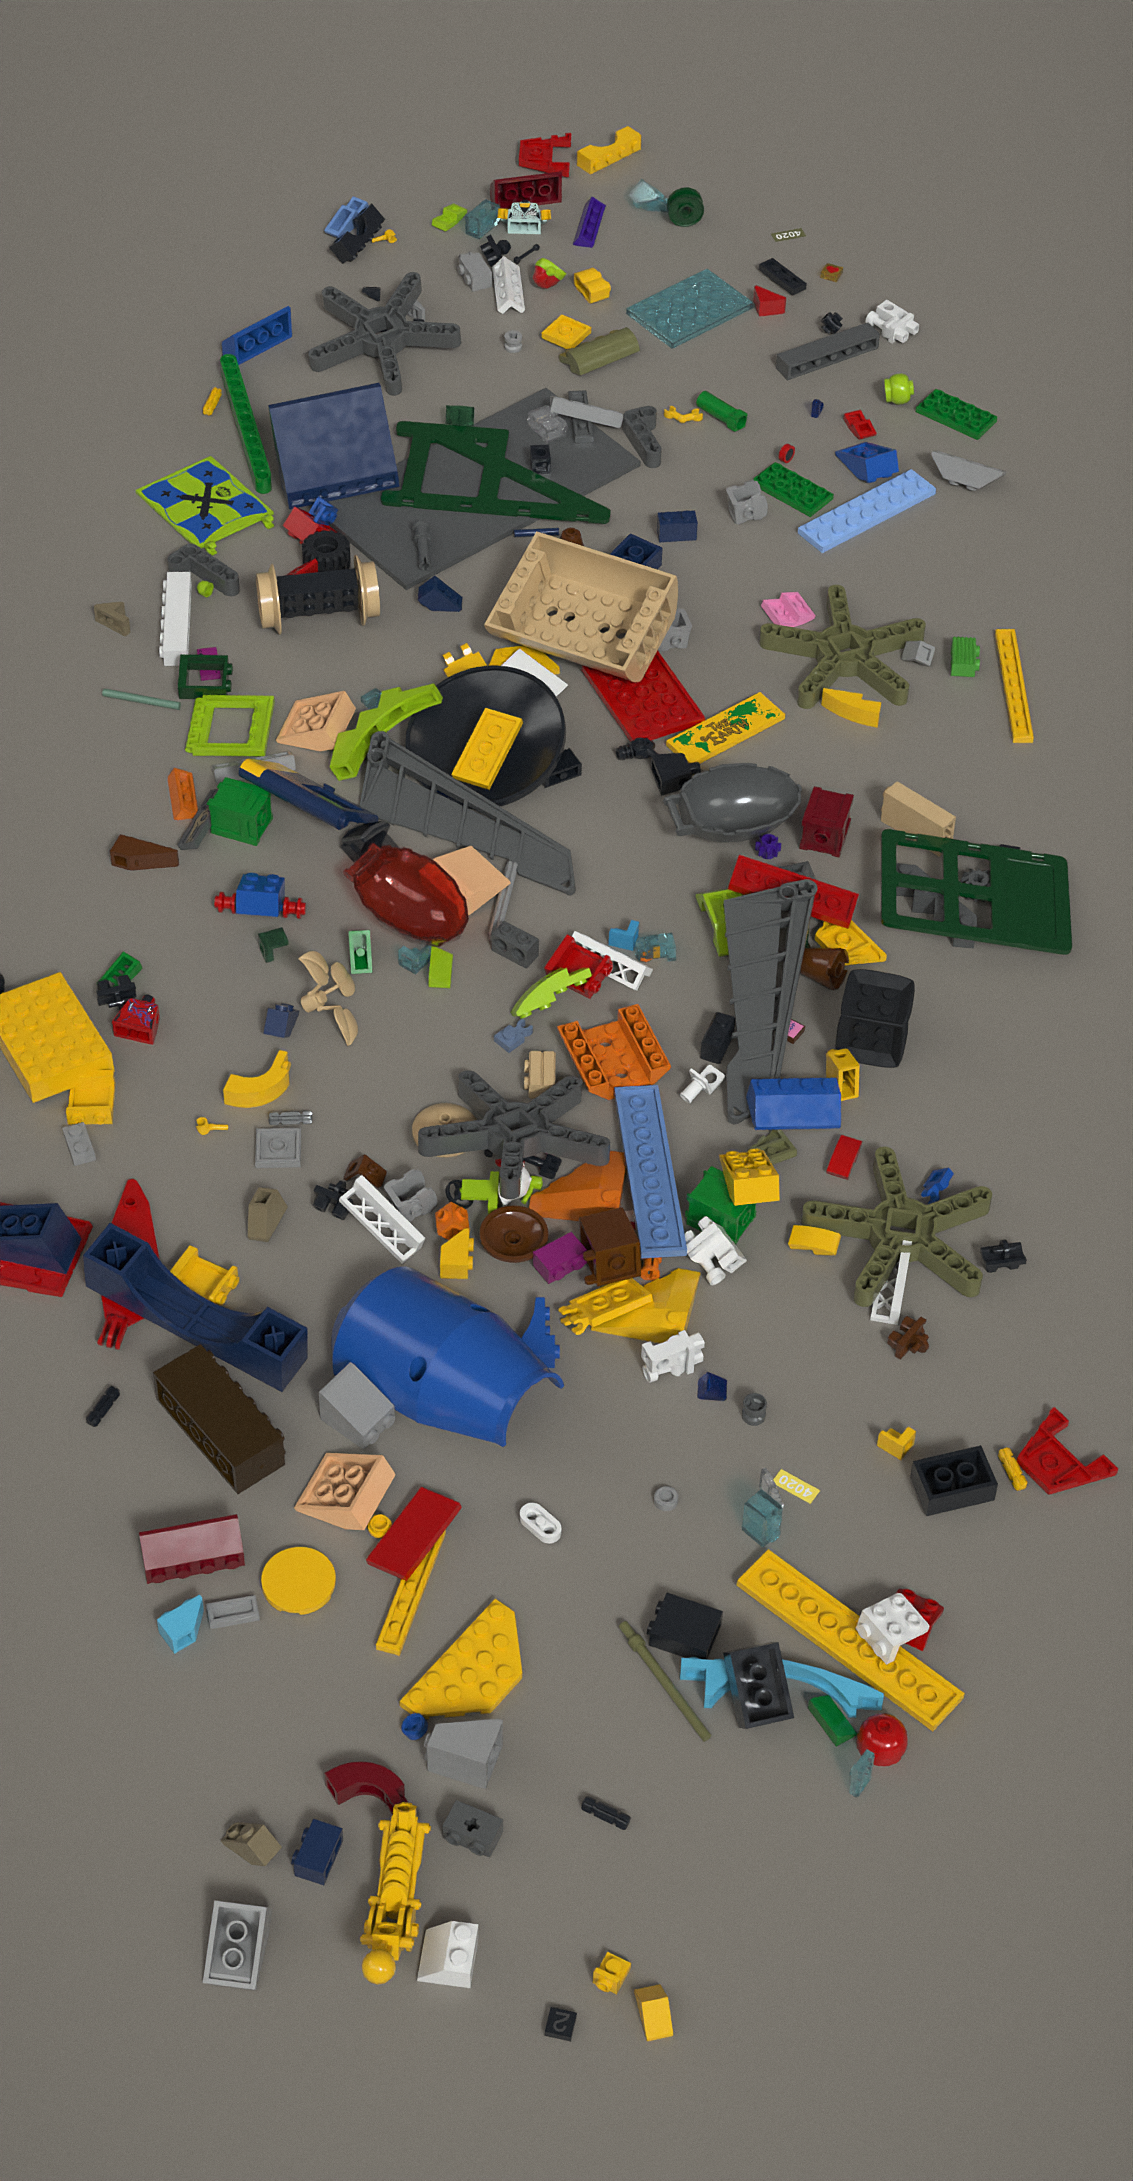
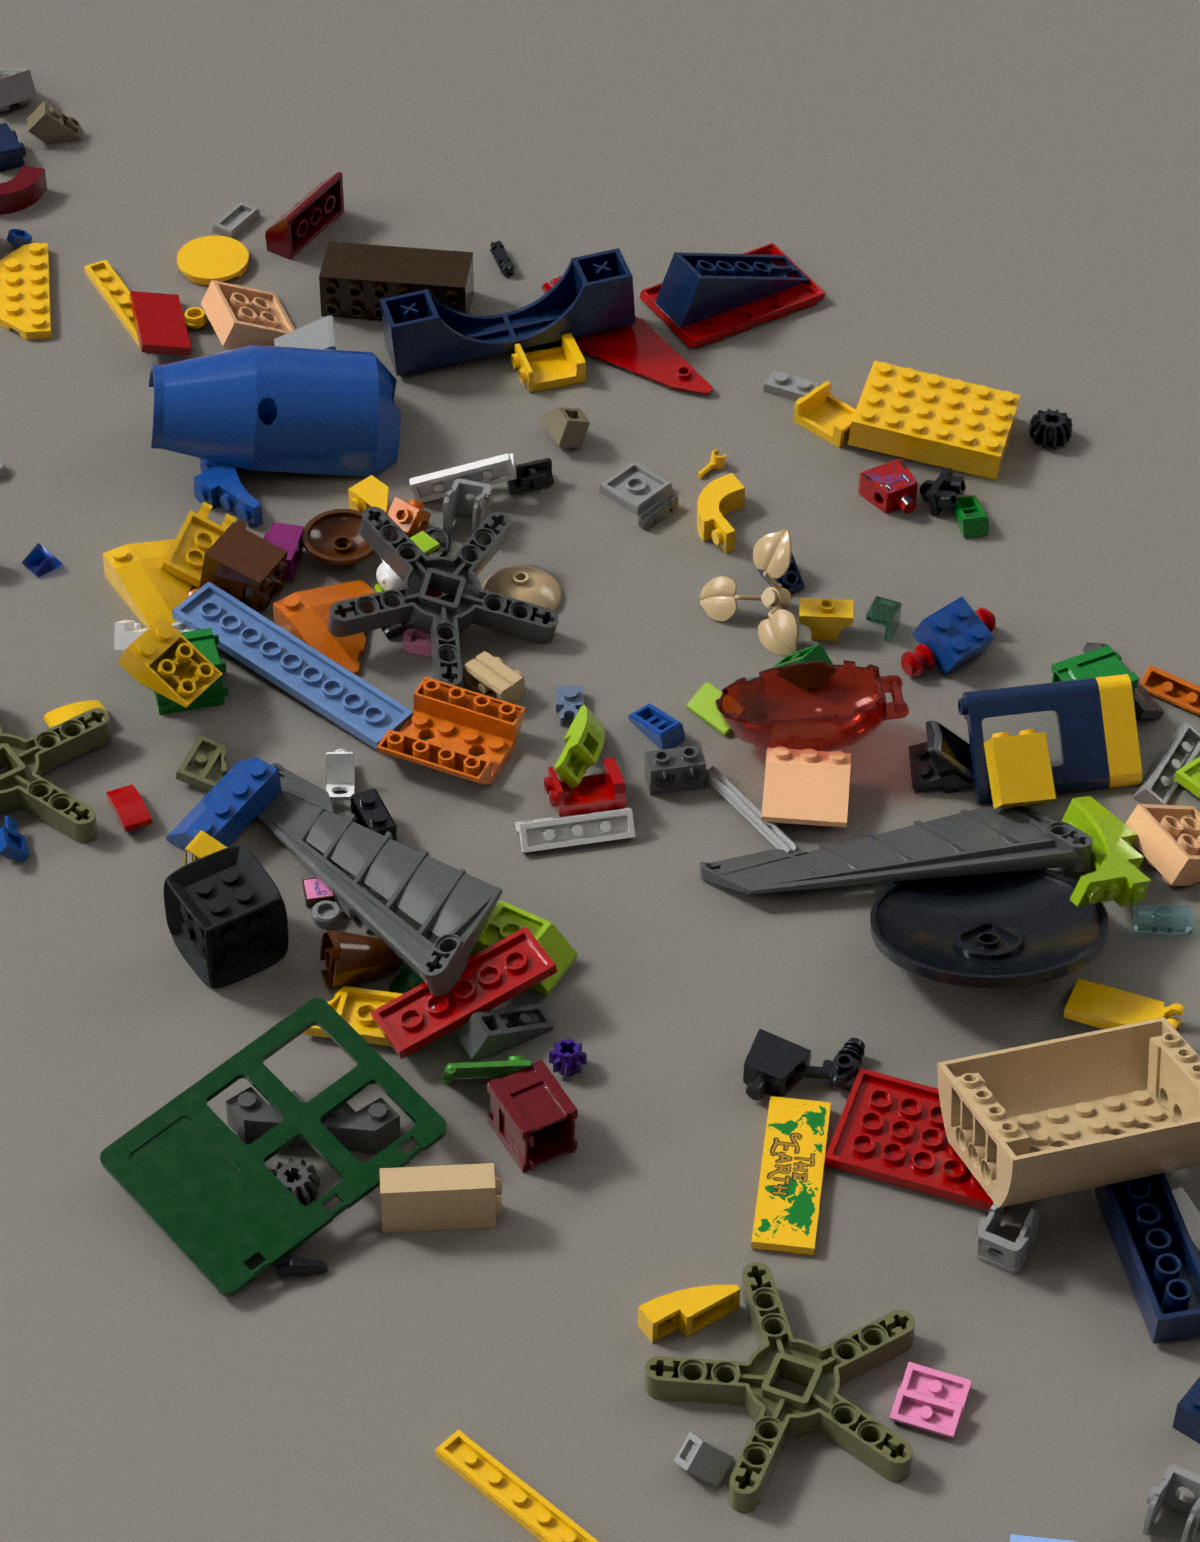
camera: 135 degrees right, 5 degrees down
reddish brown slope [110,834,179,871] -> none
medium azure slope [157,1595,204,1654] -> none
reddish brown bracket [343,1154,387,1188] -> none
yellow plate [451,708,523,790] -> none
white plate [520,1503,561,1544] -> none
black brick [542,748,582,788] -> none
dark azure panel [609,920,639,951] -> none
clear light blue leg [635,932,676,962] -> none
white hips [641,1330,705,1383] -> none
dark grey windscreen [663,763,802,843] -> none
bright green brick [951,636,980,677] -> none
none -> light grey tile [312,900,341,929]
none -> bright green container [441,1055,531,1084]
none -> blue slope [628,703,685,750]
none -> yellow brick [799,598,854,641]
none -> yellow brick [984,729,1056,809]

